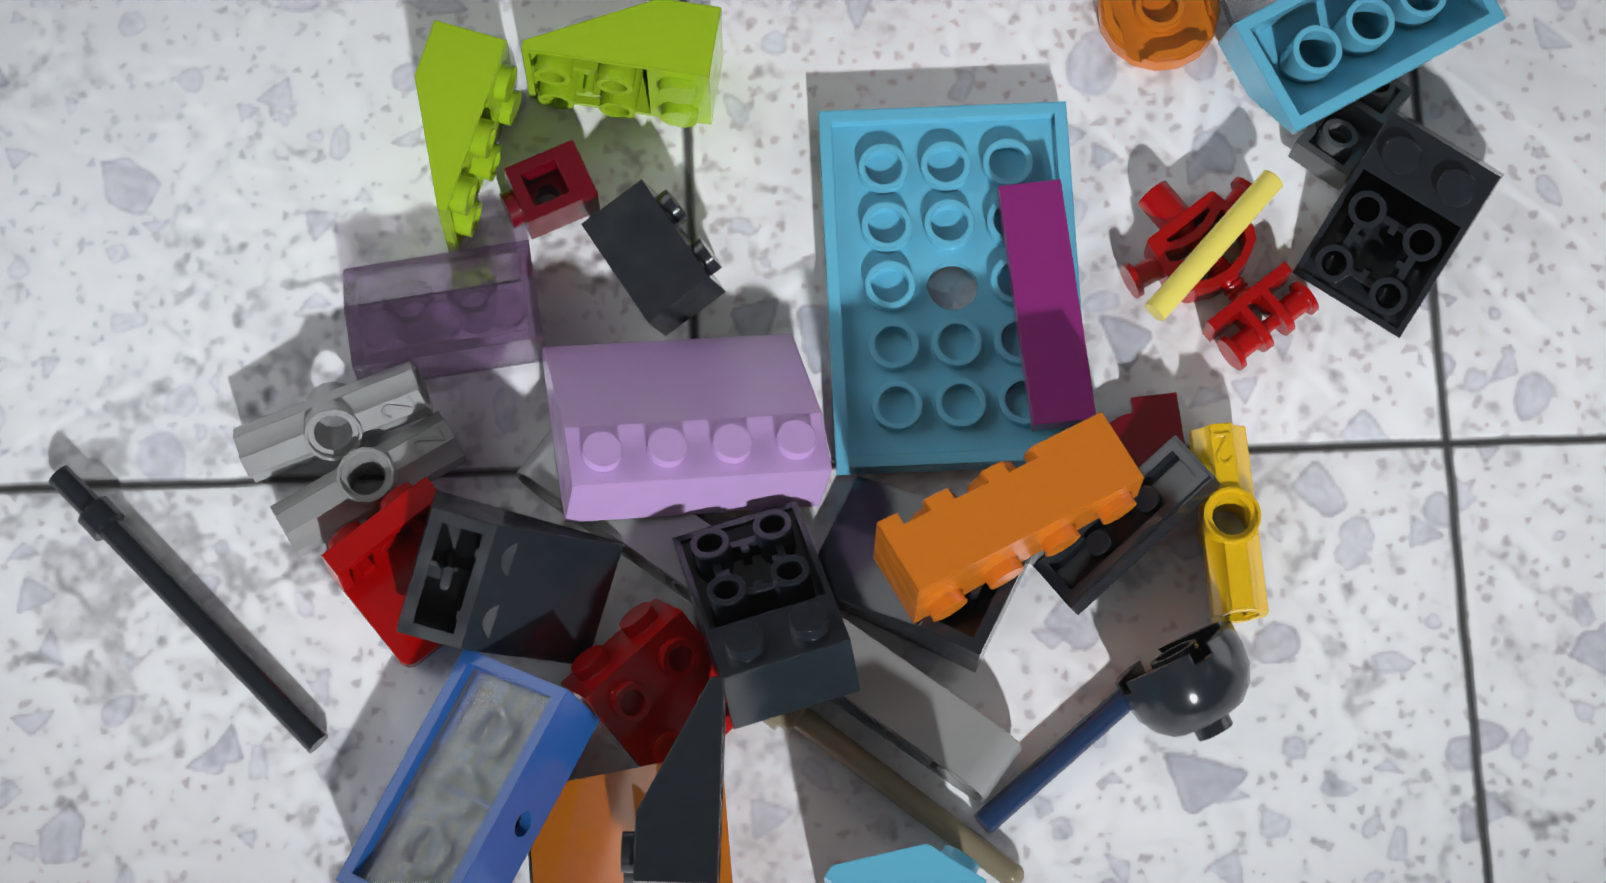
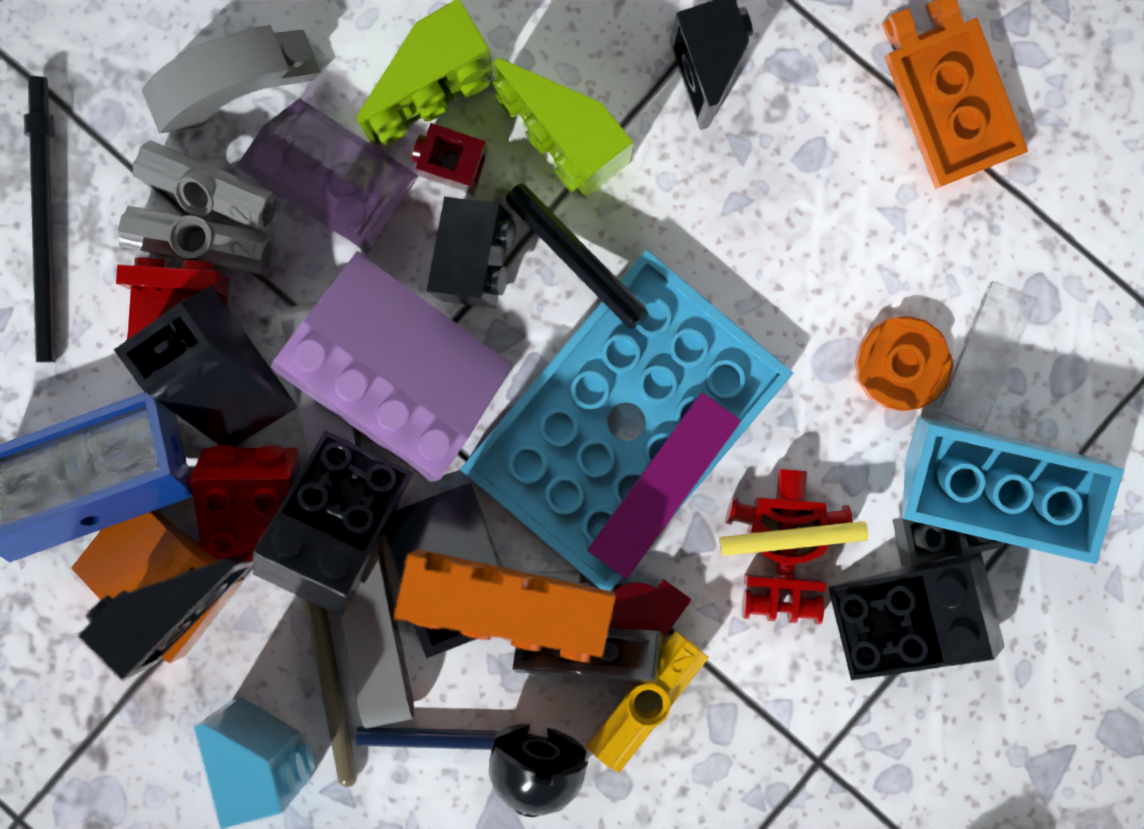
camera: 45 degrees right, 15 degrees up
none -> light grey arch [141,25,321,134]
none -> black axle [505,183,648,329]

